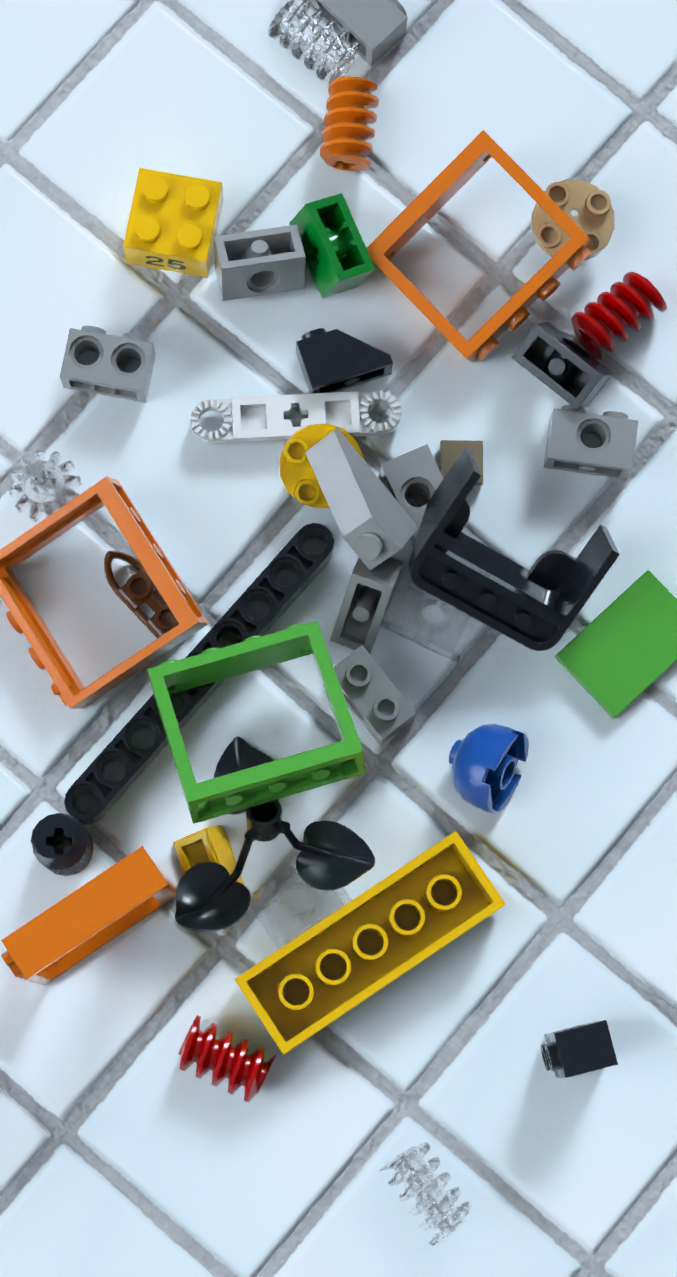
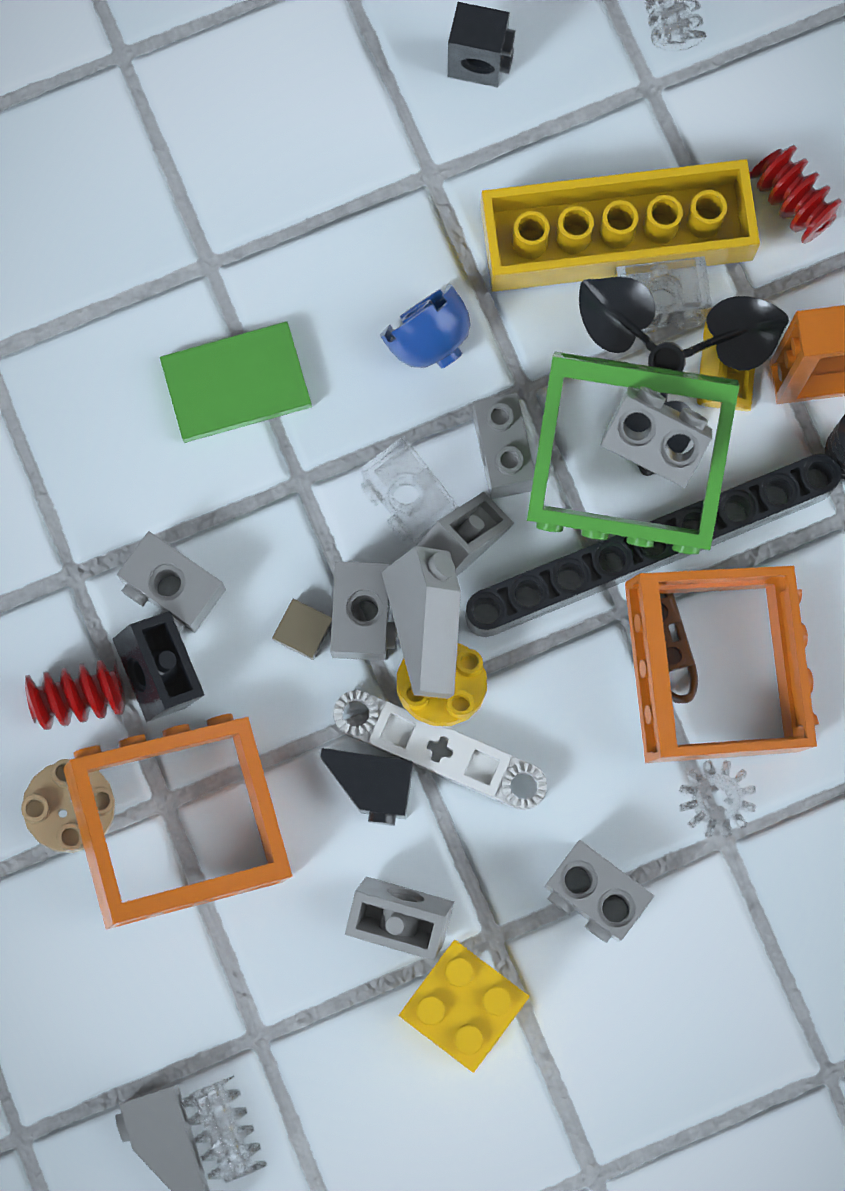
camera: 145 degrees left, 0 degrees up
green brick [289,193,375,299] -> none
orange piece [320,76,379,171] -> none
black windscreen [408,447,620,651] -> none
none -> light grey brick [601,386,712,488]

